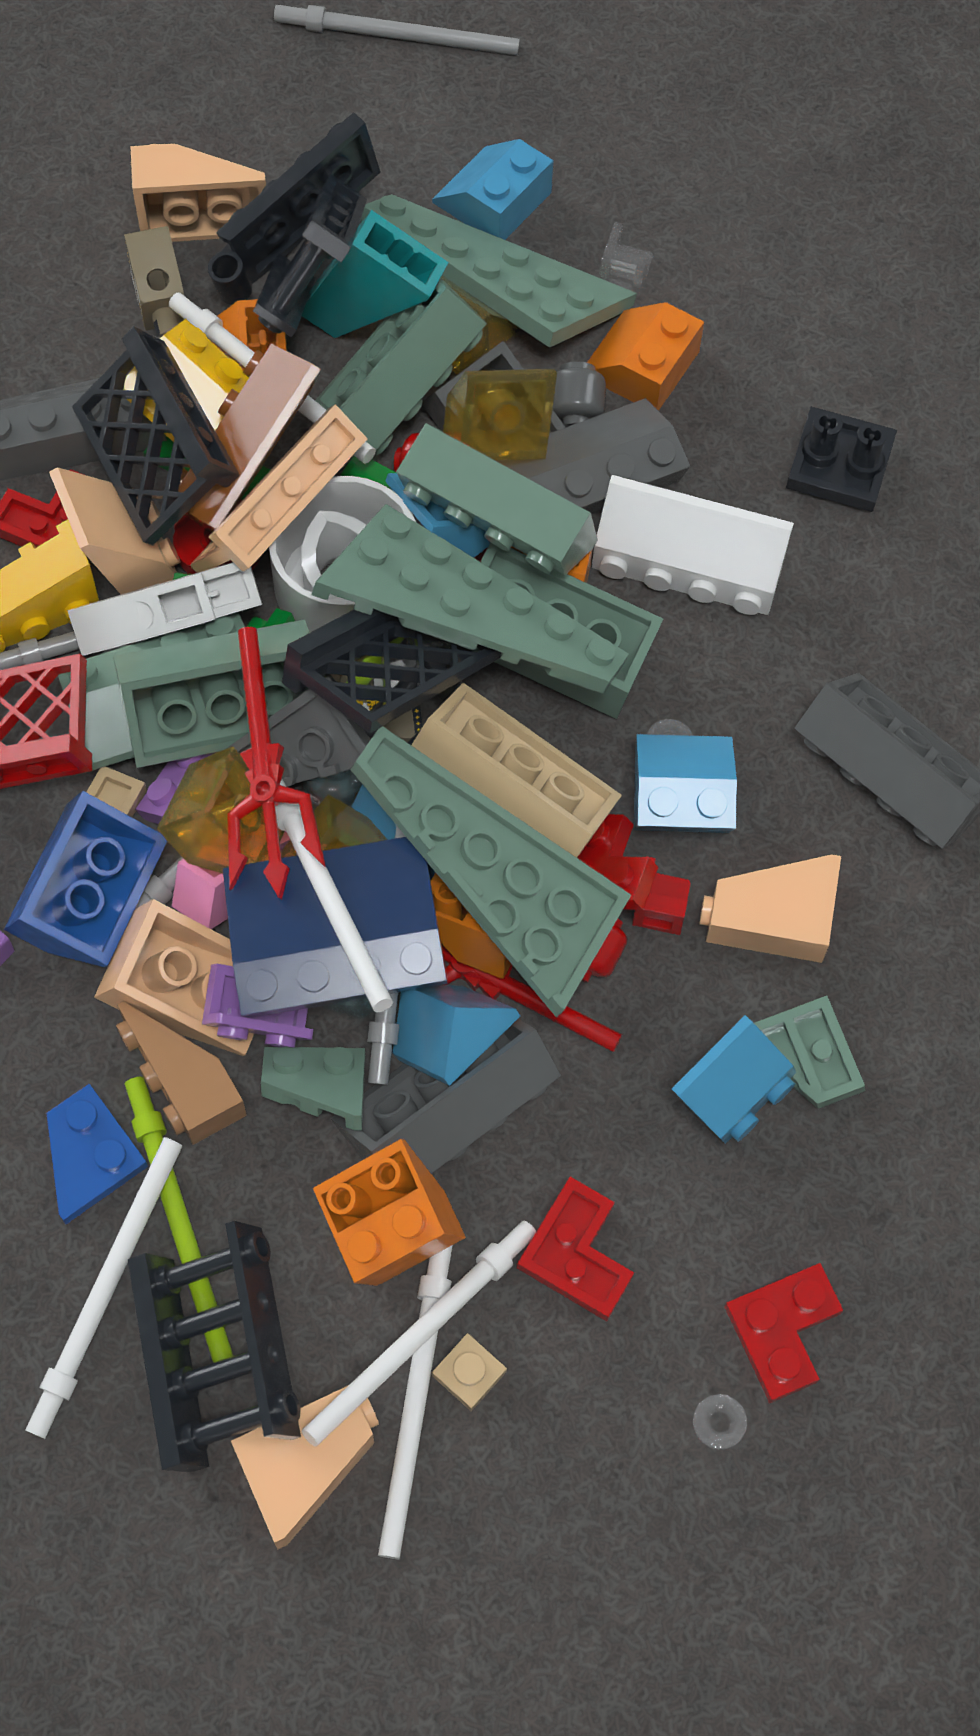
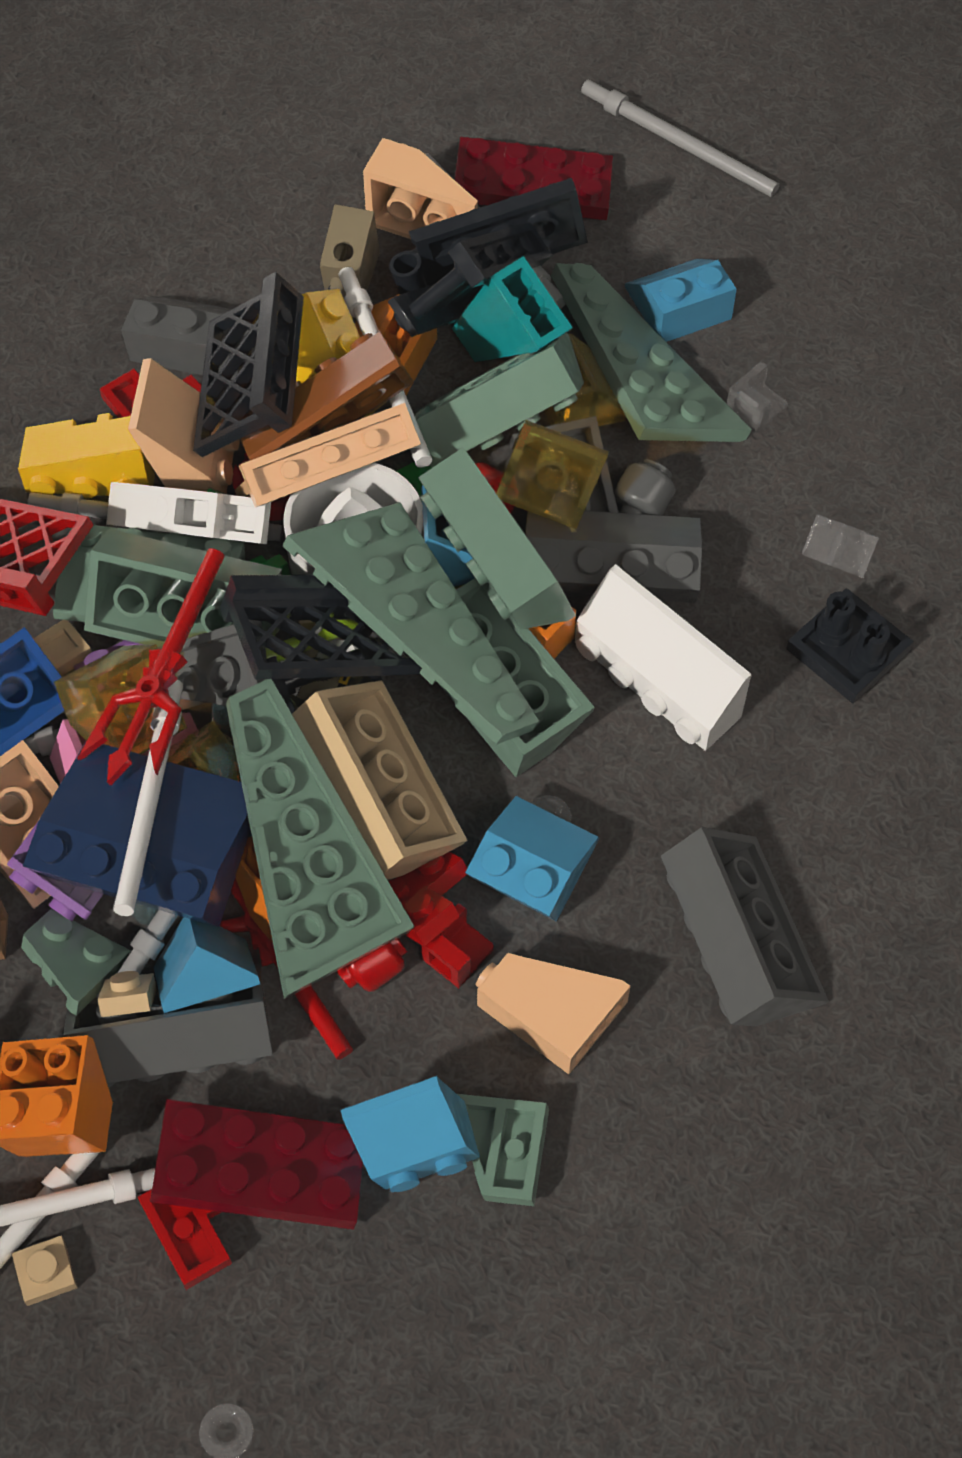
camera: 30 degrees right, 5 degrees down
orange slope [587,302,704,411] -> none
red plate [724,1263,843,1403] -> none
none -> tan plate [98,971,157,1017]
none -> dark red plate [150,1099,363,1230]
none -> dark red plate [454,136,613,220]
none -> clear panel [802,514,879,578]

